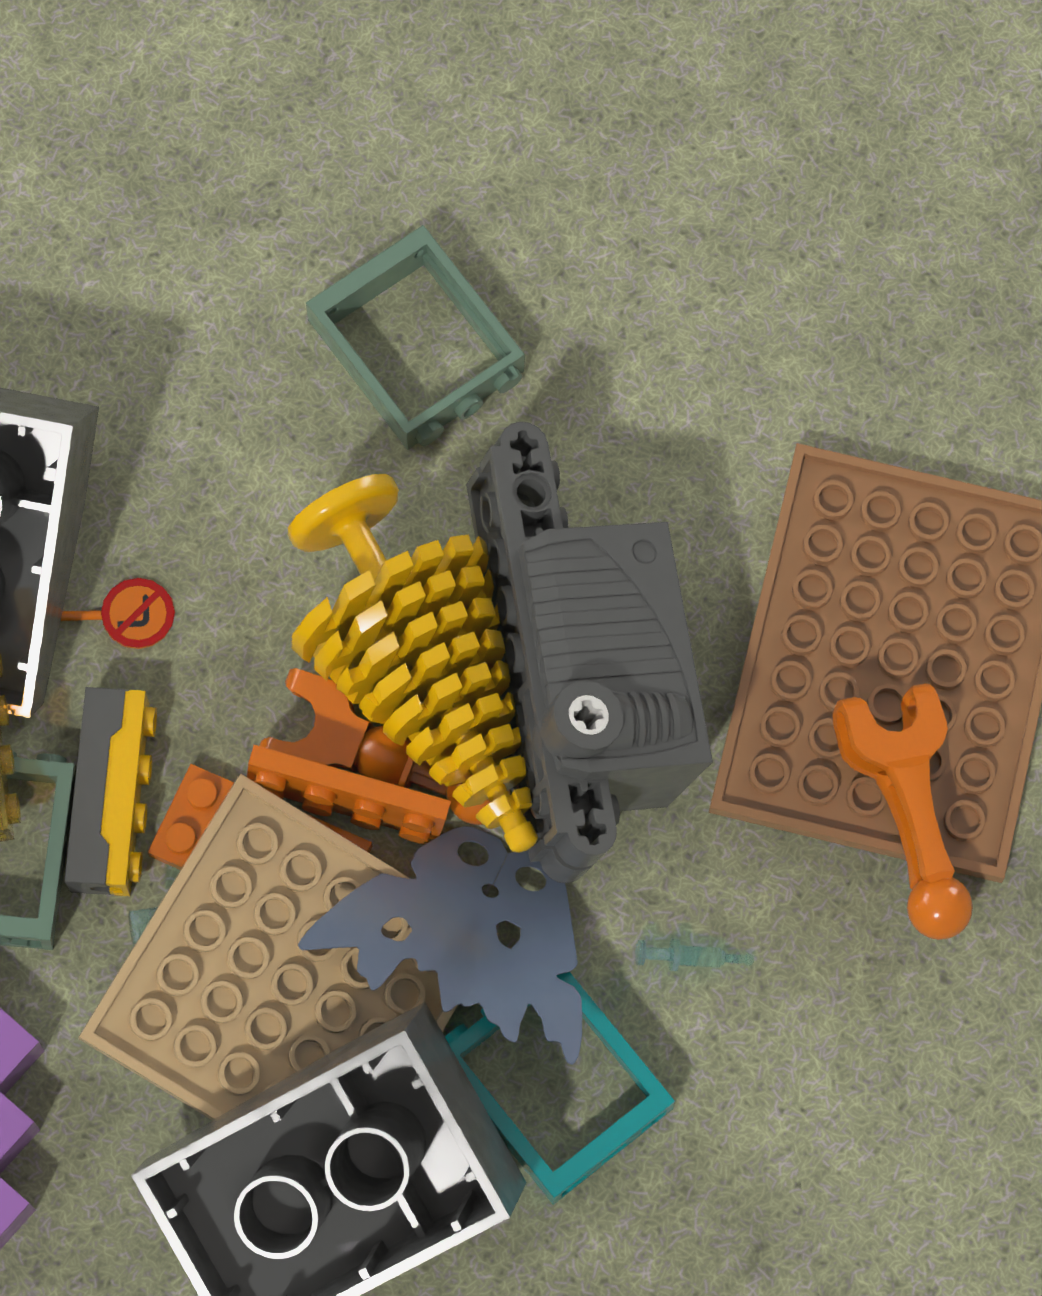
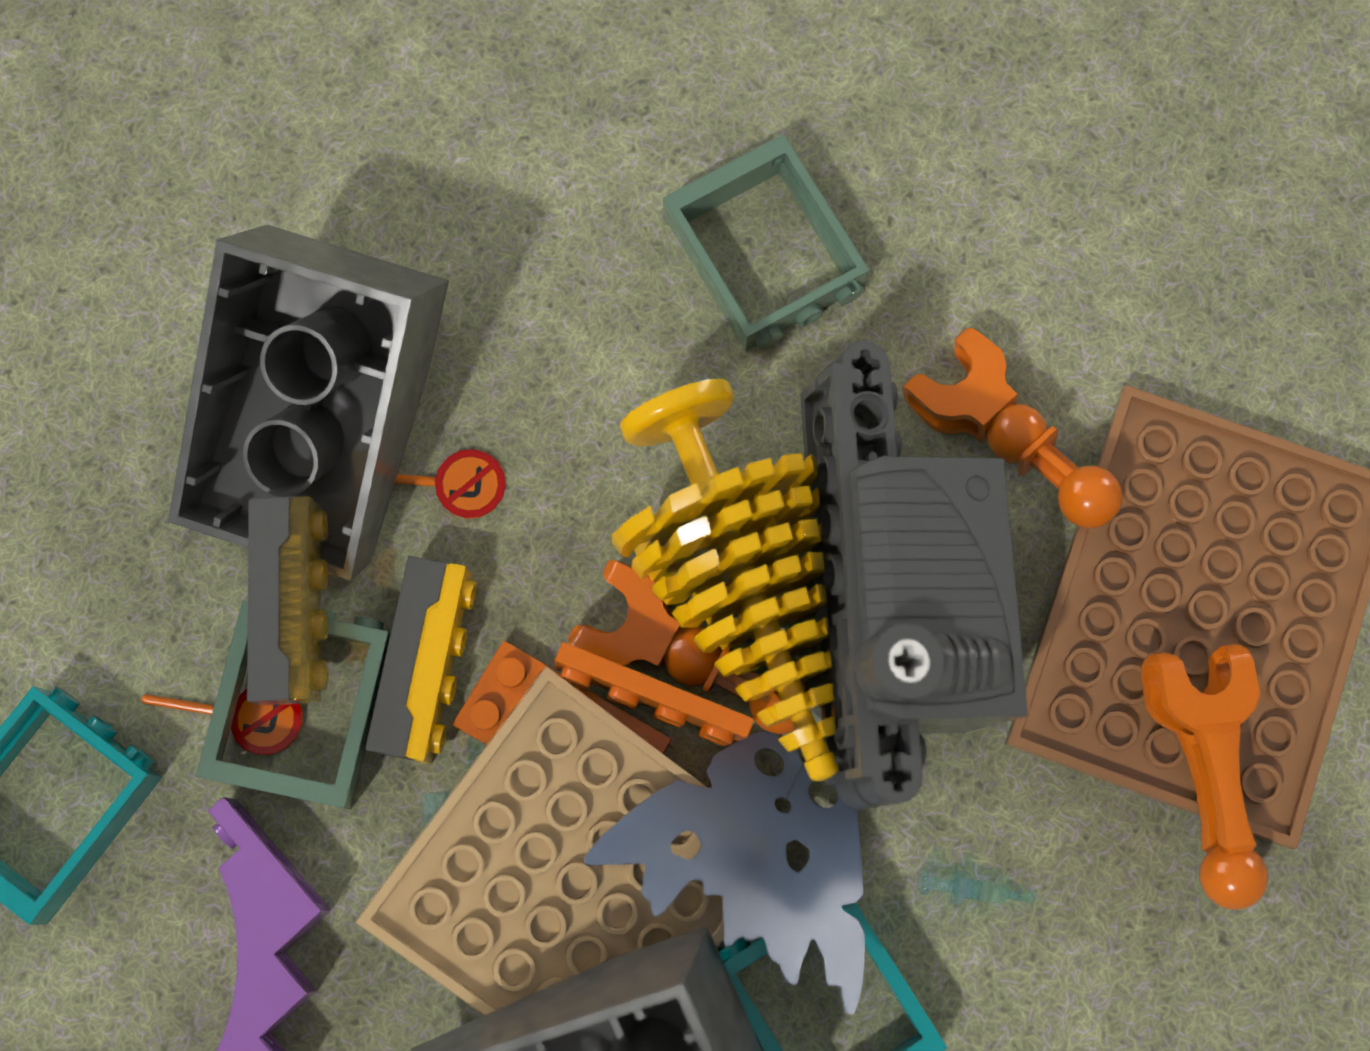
camera: 10 degrees right, 5 degrees up
none -> orange piece [902,328,1122,528]

